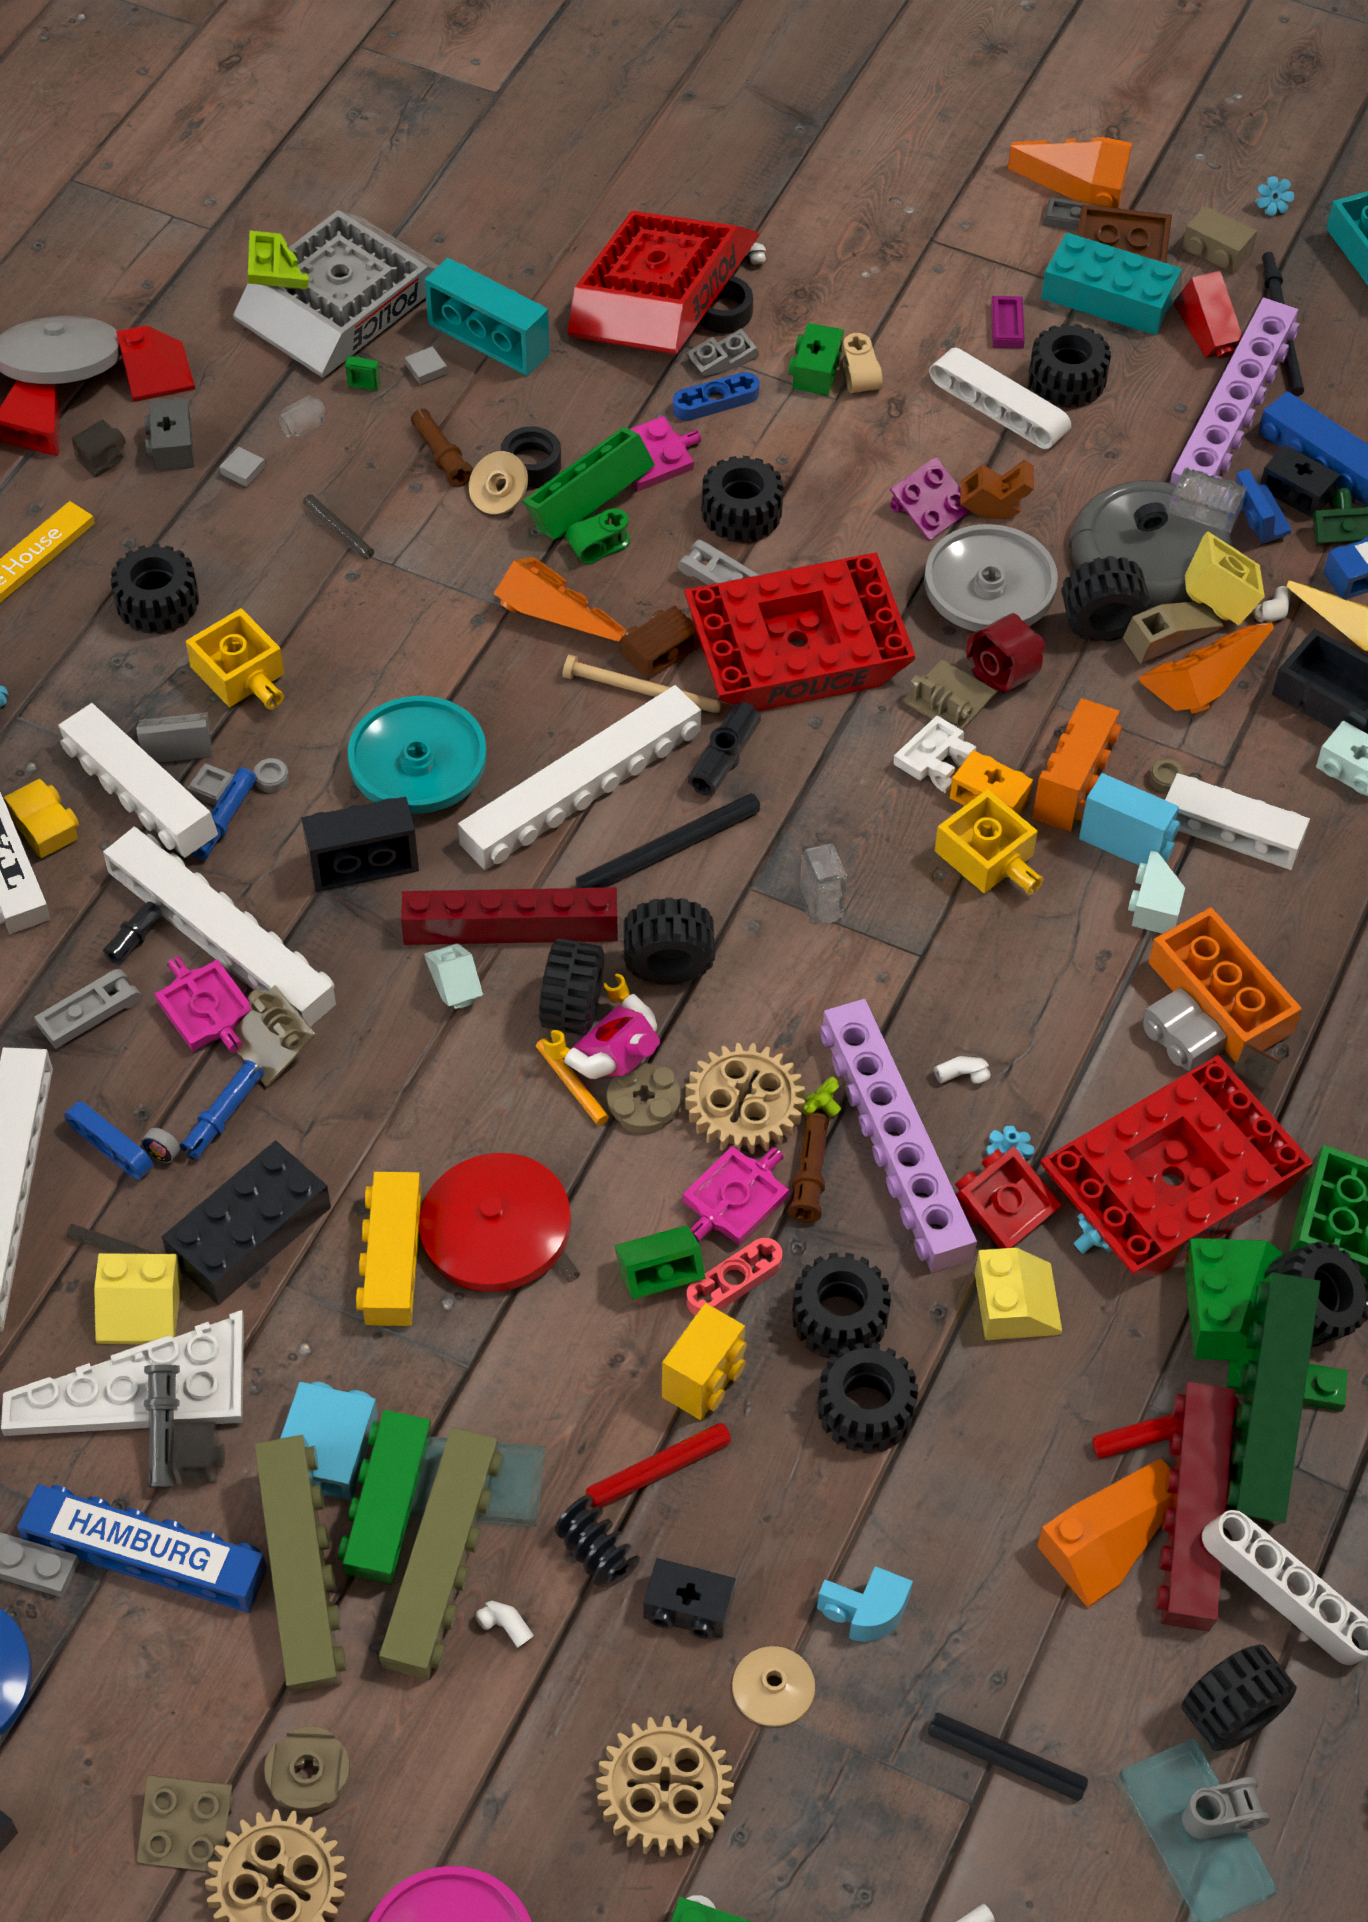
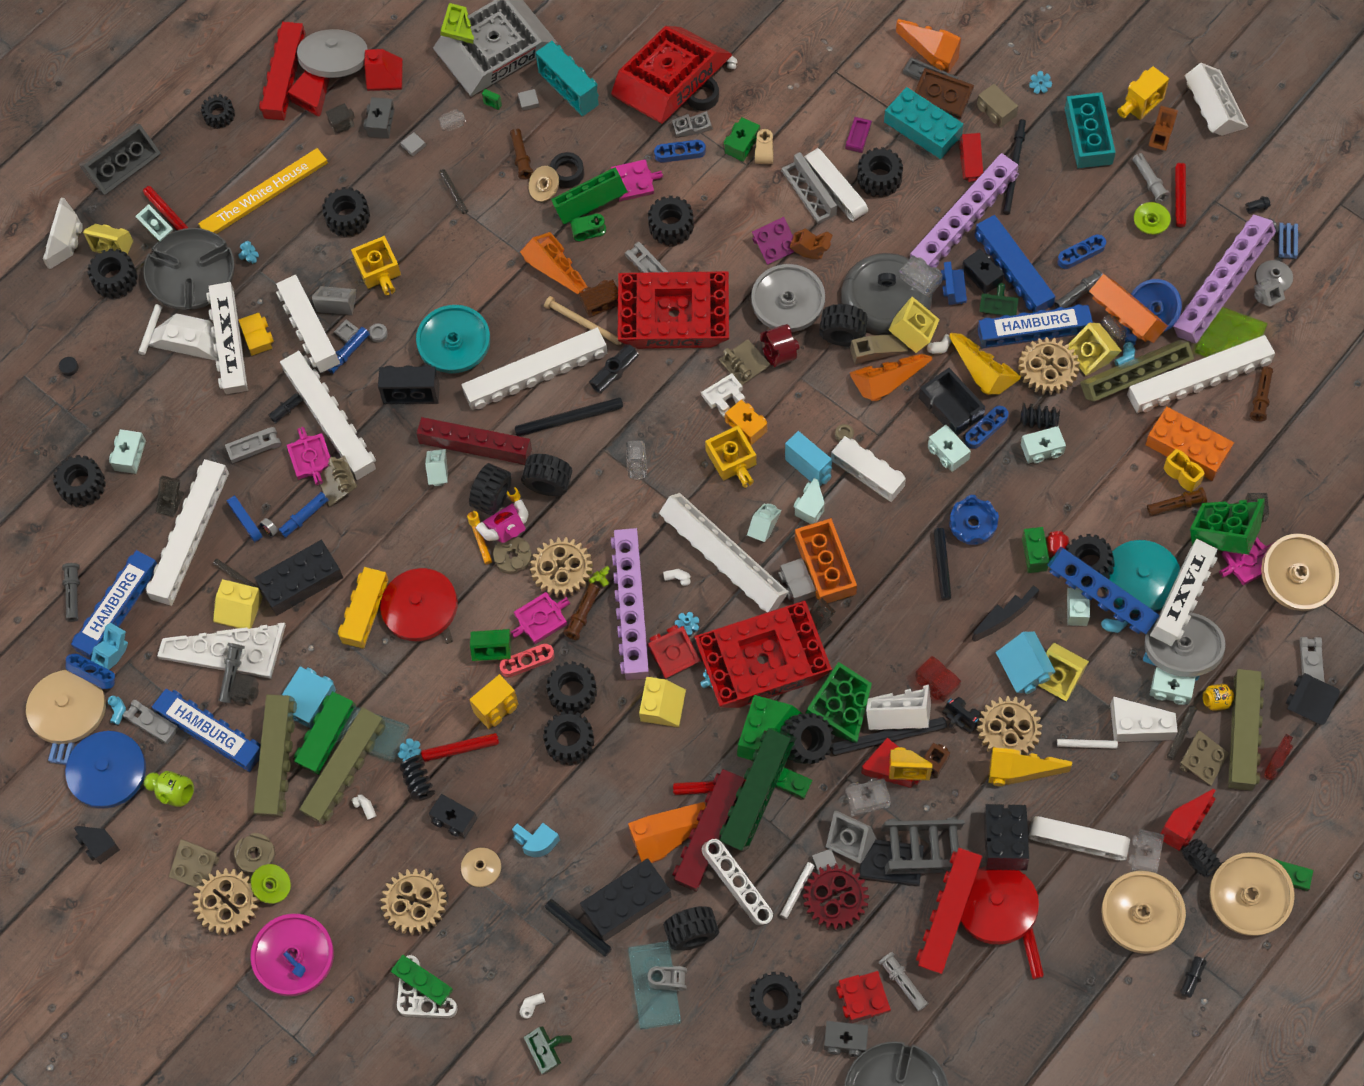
camera: 20 degrees right, 10 degrees up
orange wedge [1032,698,1122,832] -> none
none -> lime piece [144,771,194,807]
none -> lime dish [251,864,291,904]
none -> medium azure plant [398,738,421,762]
none -> black brick [580,858,671,942]
none -> white brick [659,493,788,613]
none -> light aqua slope [747,504,781,542]
none -> light grey fence [782,152,837,224]

